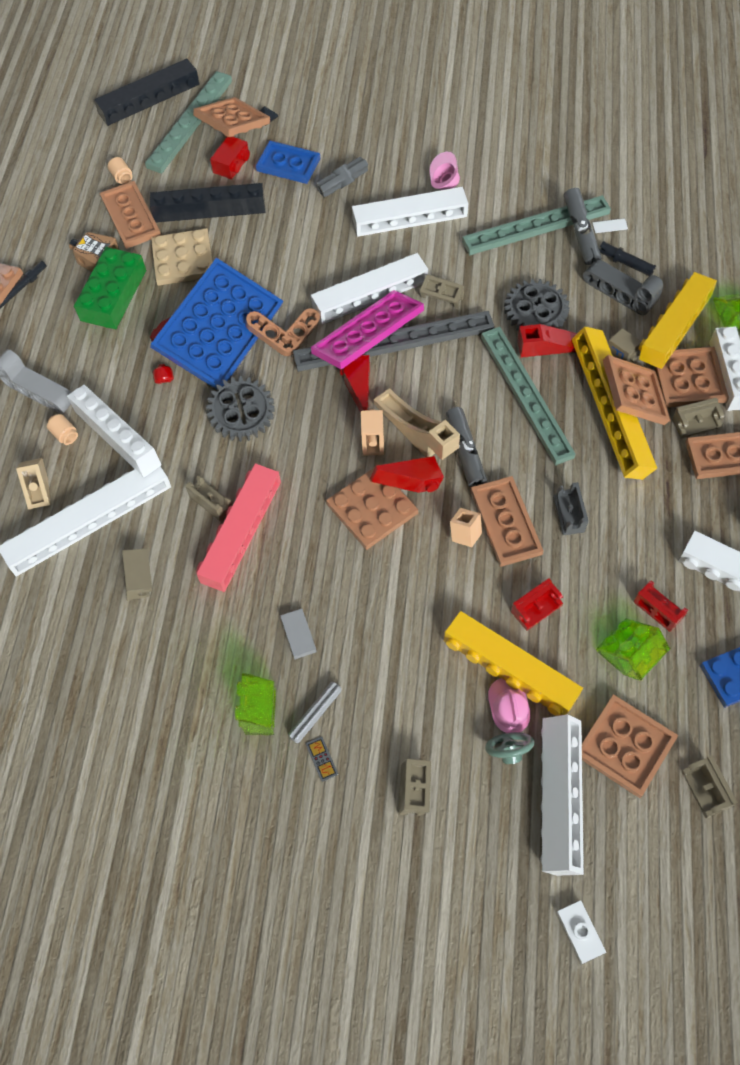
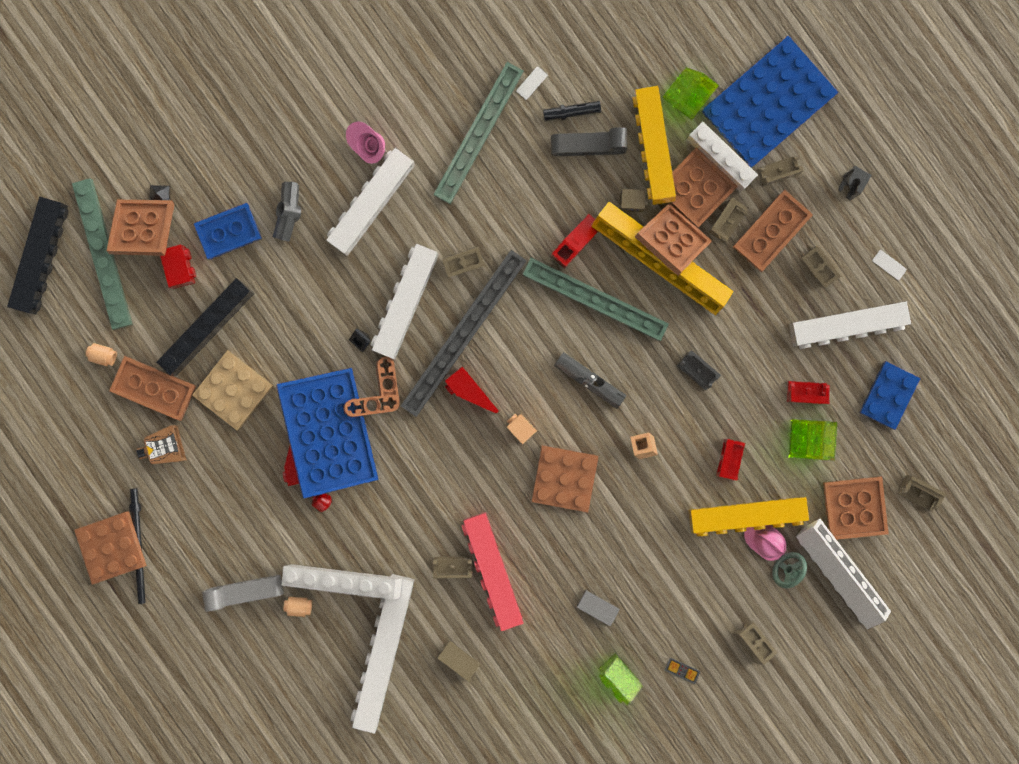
camera: 40 degrees left, 25 degrees up
tan slope [16,458,51,509] -> none
green brick [74,247,147,330] -> none
dark grey gear [206,376,275,442] -> none
light grey axle [288,682,341,743] -> none
dark pink plate [311,290,424,369] -> none
red slope [370,456,444,493] -> none
tan arch [373,388,460,460] -> none
nougat plate [471,476,544,567] -> none
dark grey gear [504,279,570,331] -> none
white plate [556,901,606,964] -> none
dark grey piece [563,188,602,265] -> none
none -> black slope [349,329,371,353]

